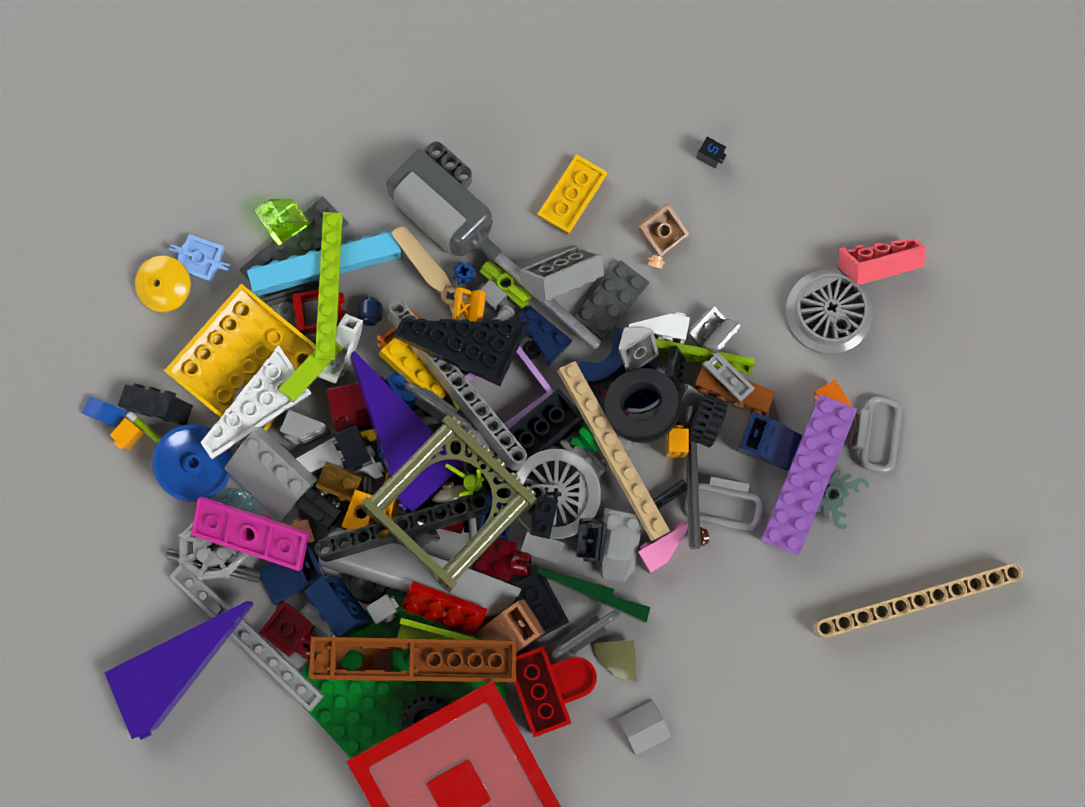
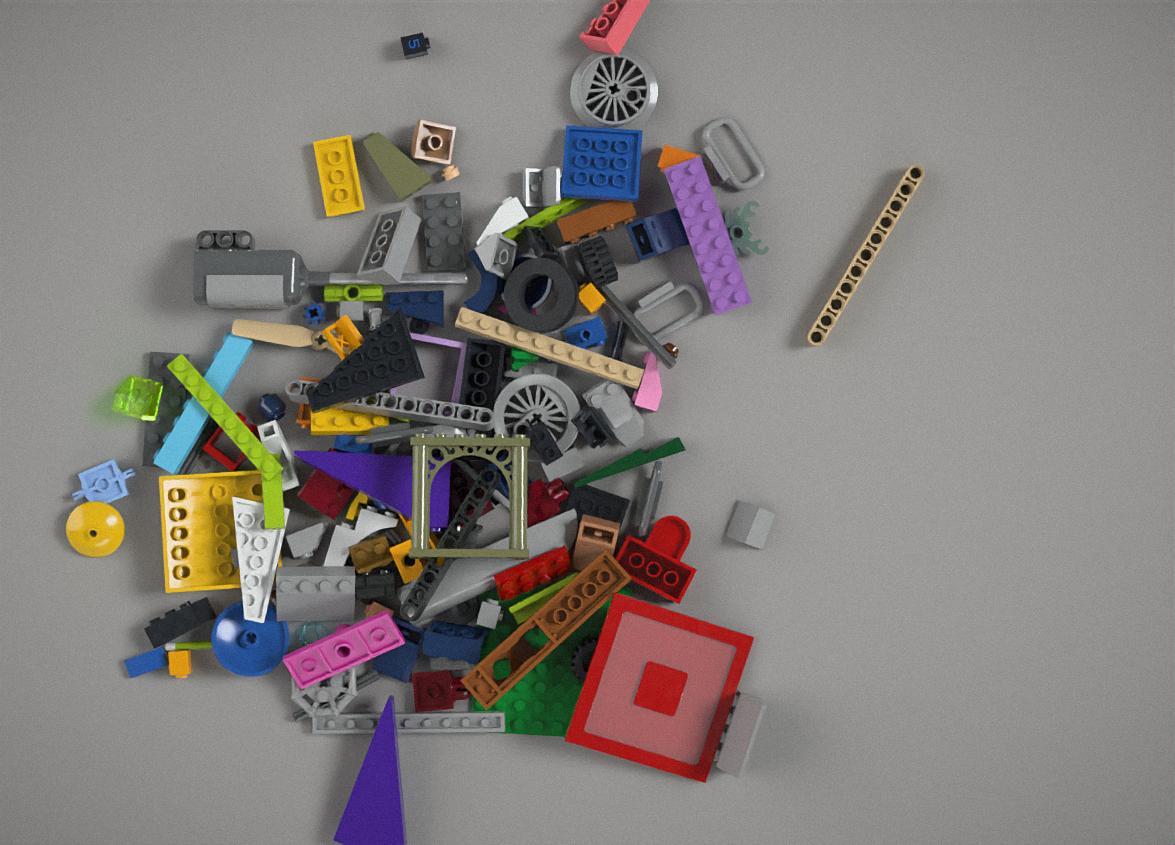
camera: 40 degrees left, 10 degrees up
black brick [333,425,373,473] -> none
dark tan dish [431,481,467,503] -> none
lime plant [445,464,484,497] -> none
olive brick [594,640,636,681] -> none
light grey plate [702,351,755,403] -> none
none -> olive slope [362,132,433,202]
none -> blue plate [561,125,642,202]
none -> blue brick [564,316,608,350]

